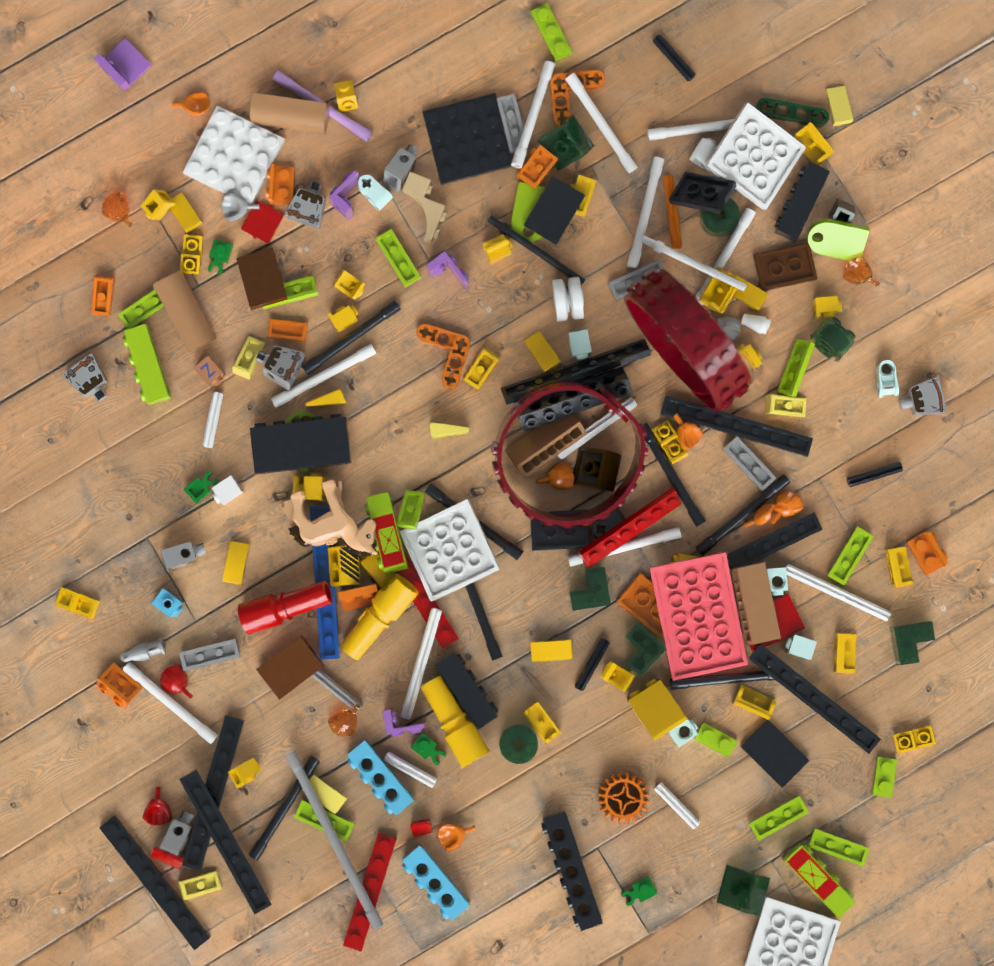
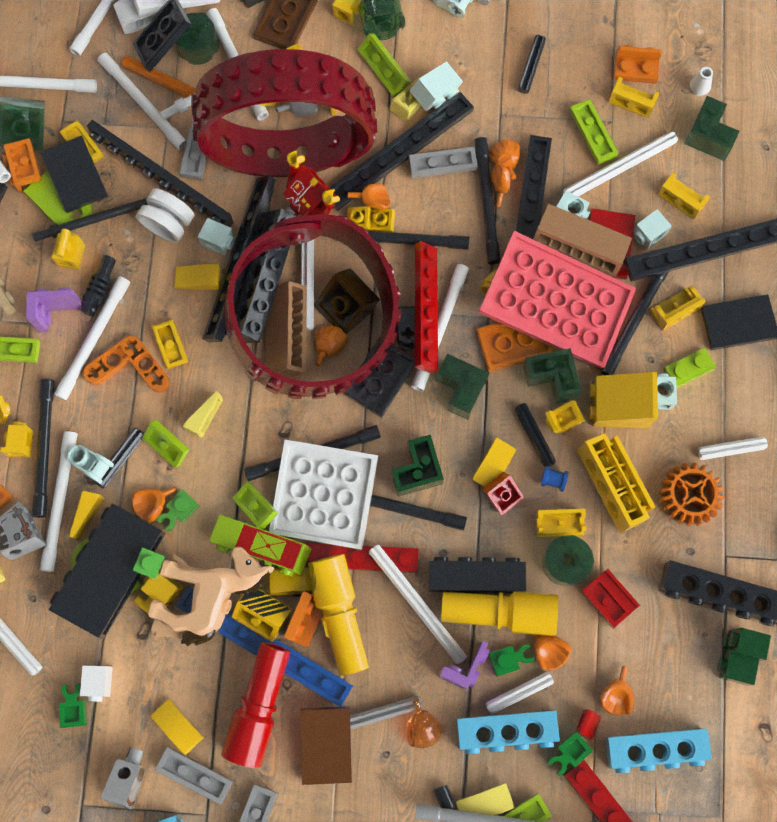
camera: 55 degrees left, 10 degrees down
none -> white piece [54,276,131,401]
none -> light aqua piece [67,445,114,484]
none -> black hinge [81,255,116,317]
none -> black plate [87,120,234,227]
none -> axle [94,428,144,488]
none -> orange piece [132,486,177,523]
none -> bright green plate [133,548,165,579]
none -> lime plate [142,420,190,468]
none -> light grey plate [155,747,233,805]
none -> bright green plate [157,489,200,532]
none -> red torso [284,151,340,217]
none -> dark green brick [391,434,444,497]
none -> light aqua brick [410,61,463,111]
none -> red piece [481,472,525,515]
none -> orange piece [532,634,572,671]
none -> blue bush [540,466,569,492]
none -> green plate [547,731,593,776]
none -> yellow brick [577,433,655,533]
none -> red plate [581,569,640,629]
none -> white cone [690,67,713,96]
none -> dark green brick [717,627,771,686]

